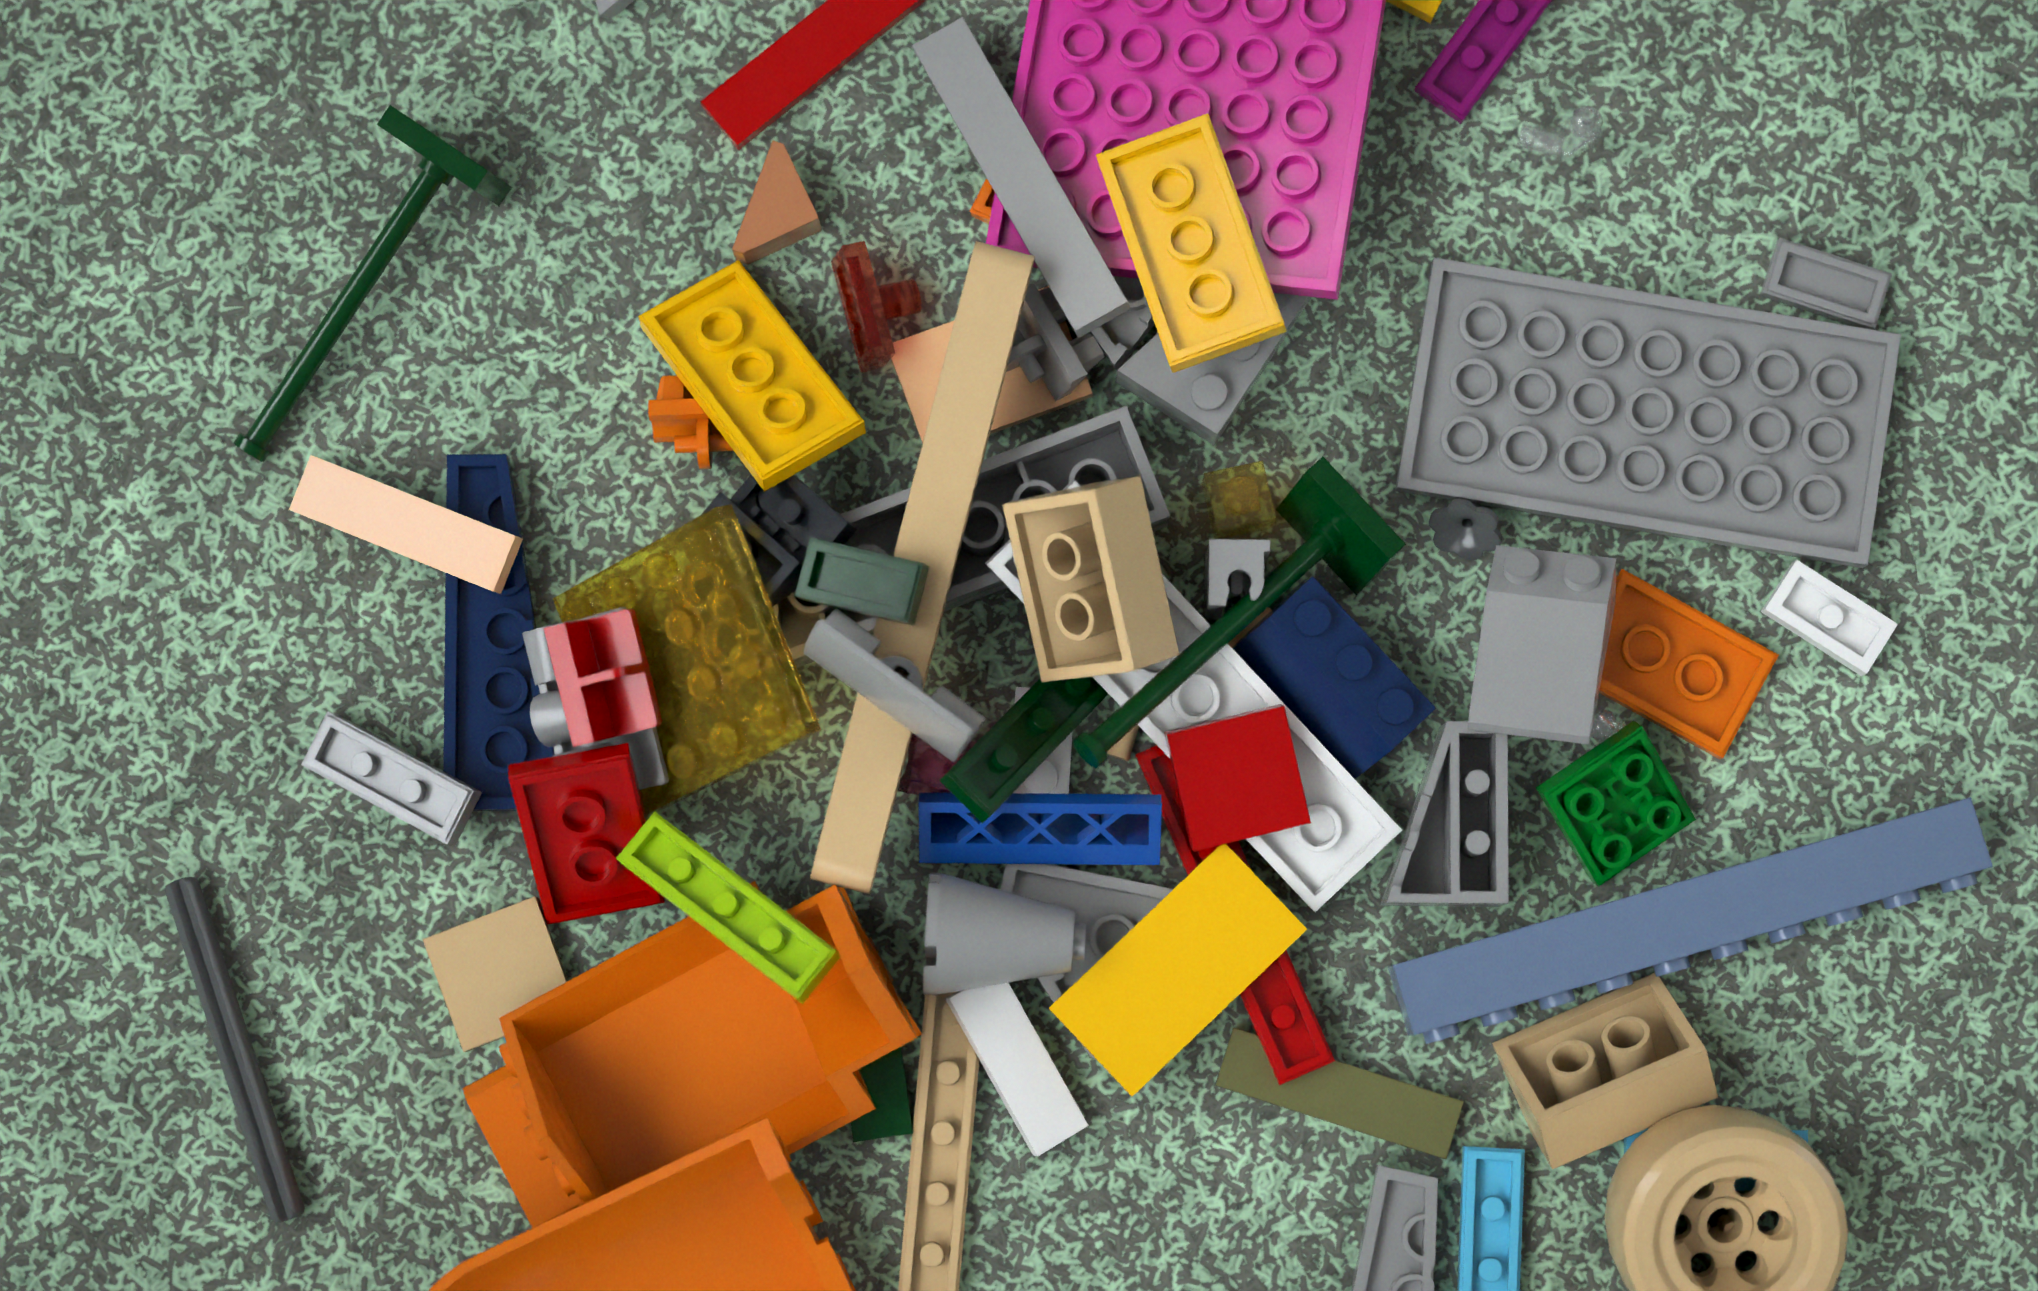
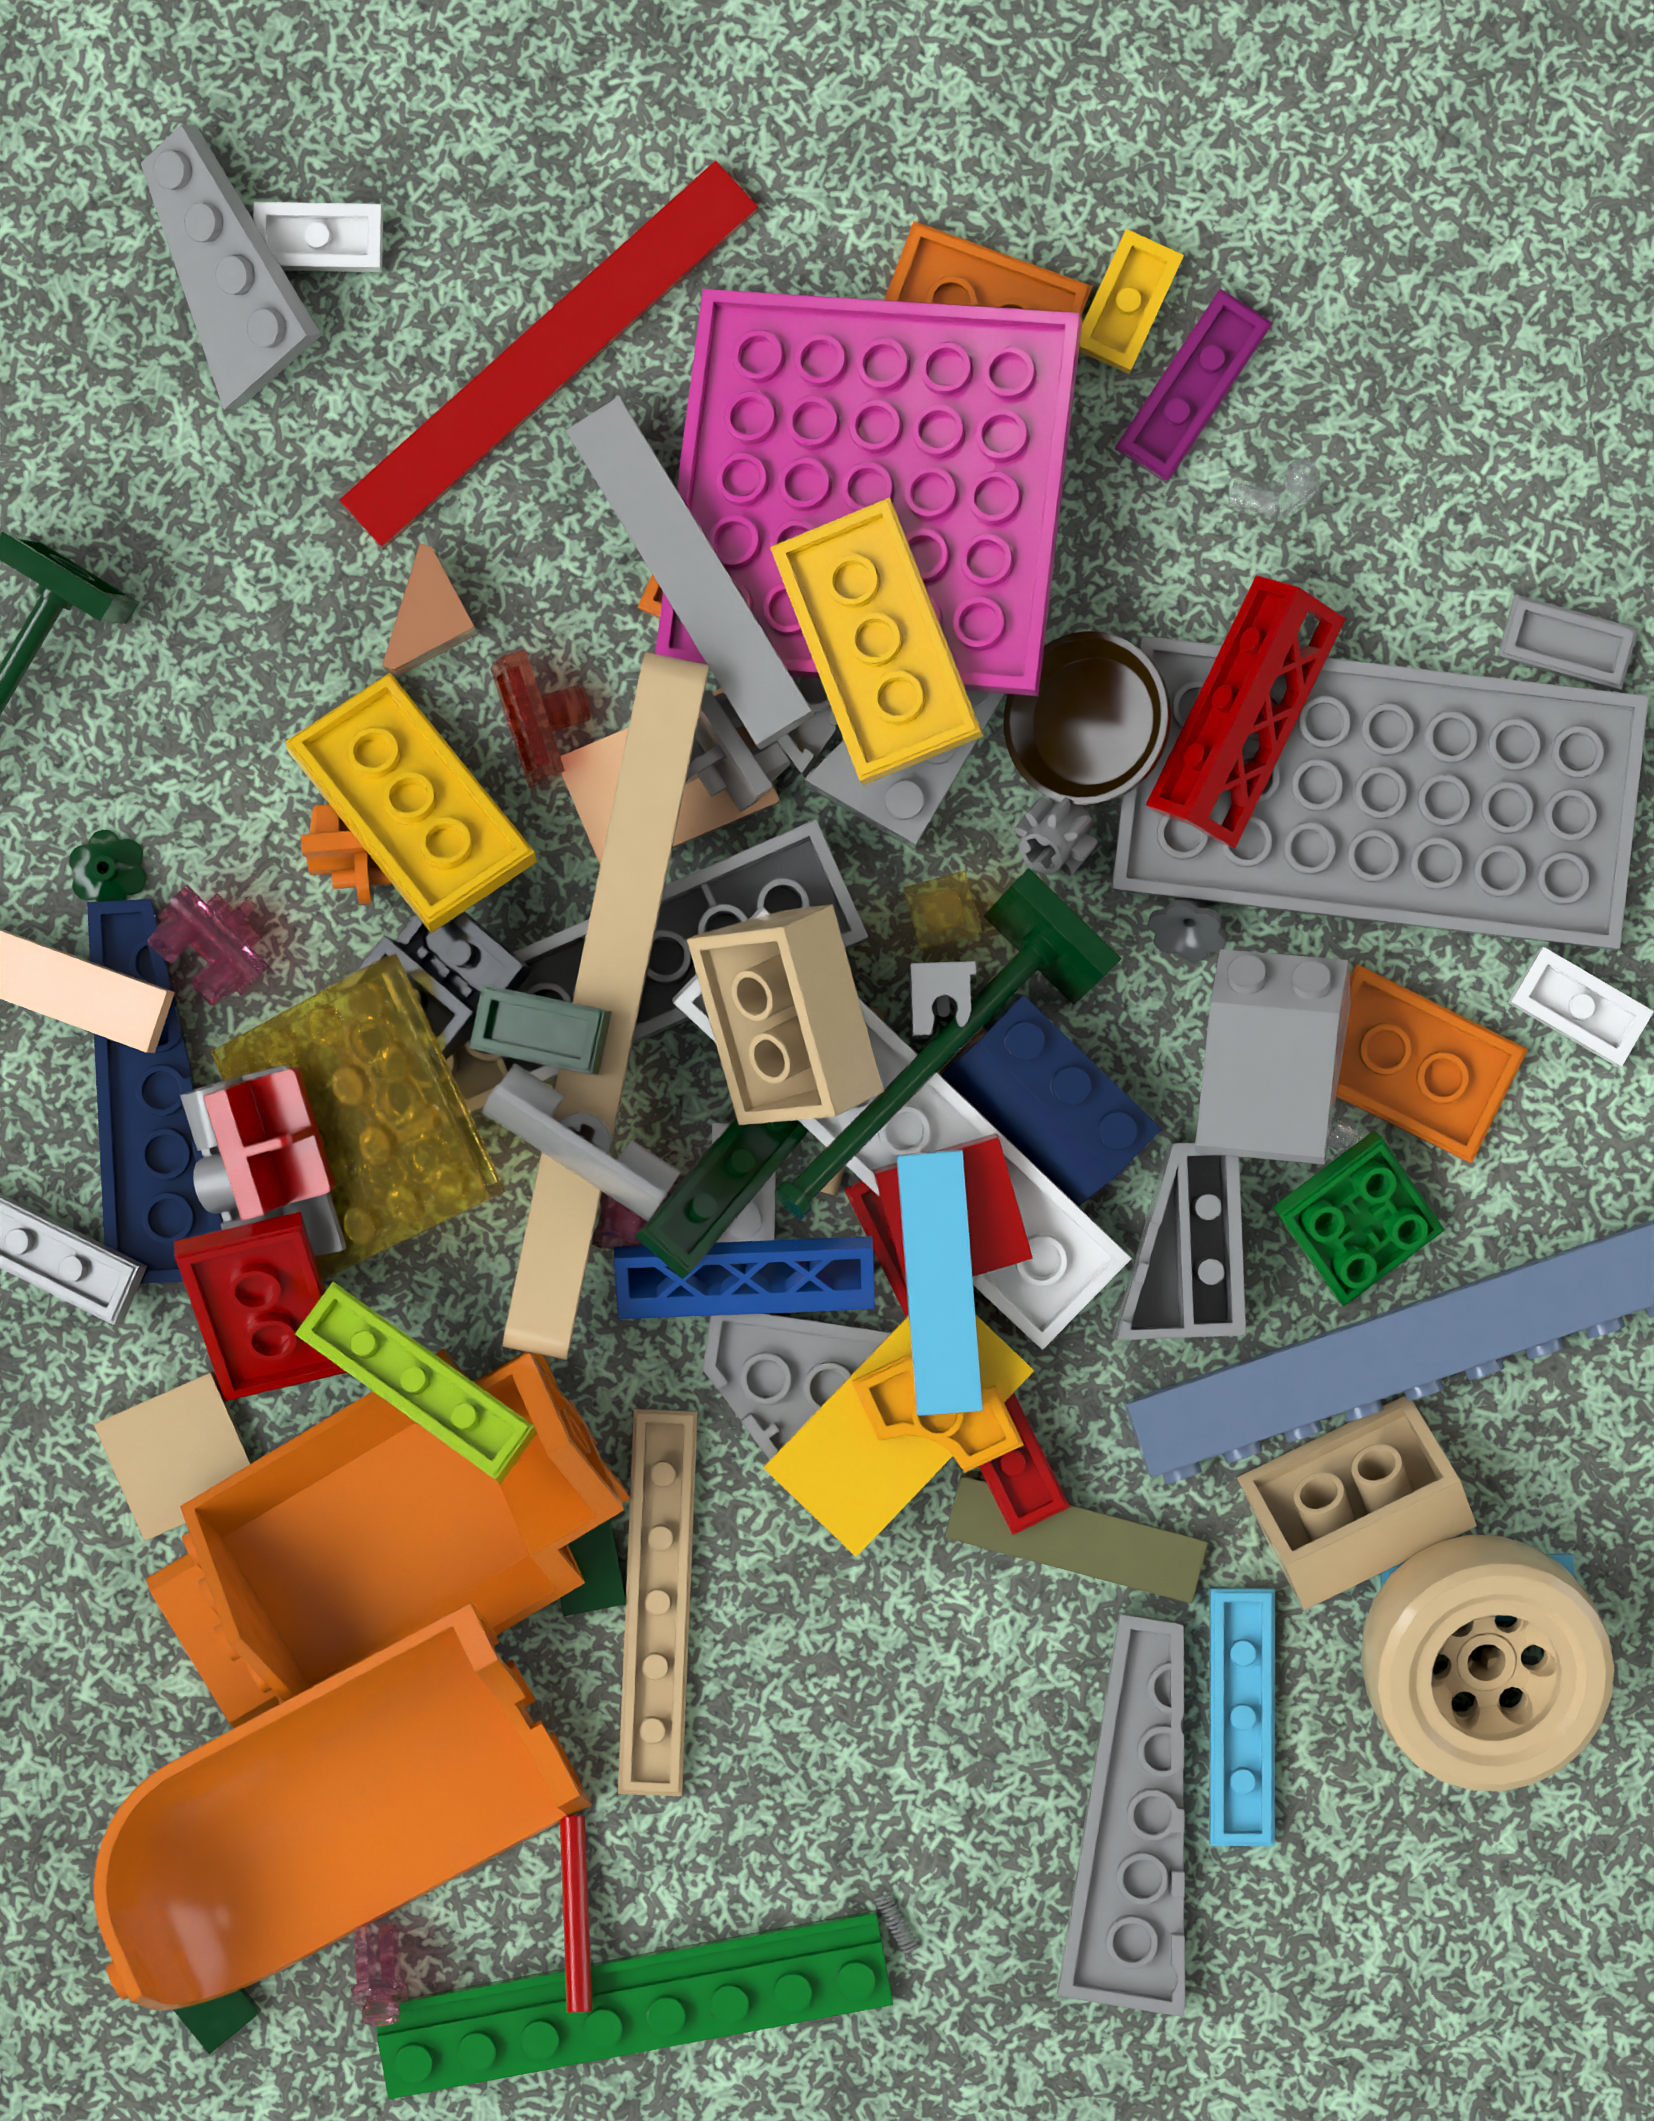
camera: 10 degrees left, 5 degrees up
light grey cone [923,872,1086,995] -> none
white tile [945,982,1089,1156] -> none
none -> dark green plant [69,830,147,902]
none -> clear pink hips [147,885,269,1006]
none -> light orange tile [851,1354,1023,1472]
none -> medium azure tile [896,1150,983,1416]
none -> dark brown piece [1003,631,1171,806]
none -> light grey gear [1014,796,1098,876]
none -> red fence [1145,575,1346,849]

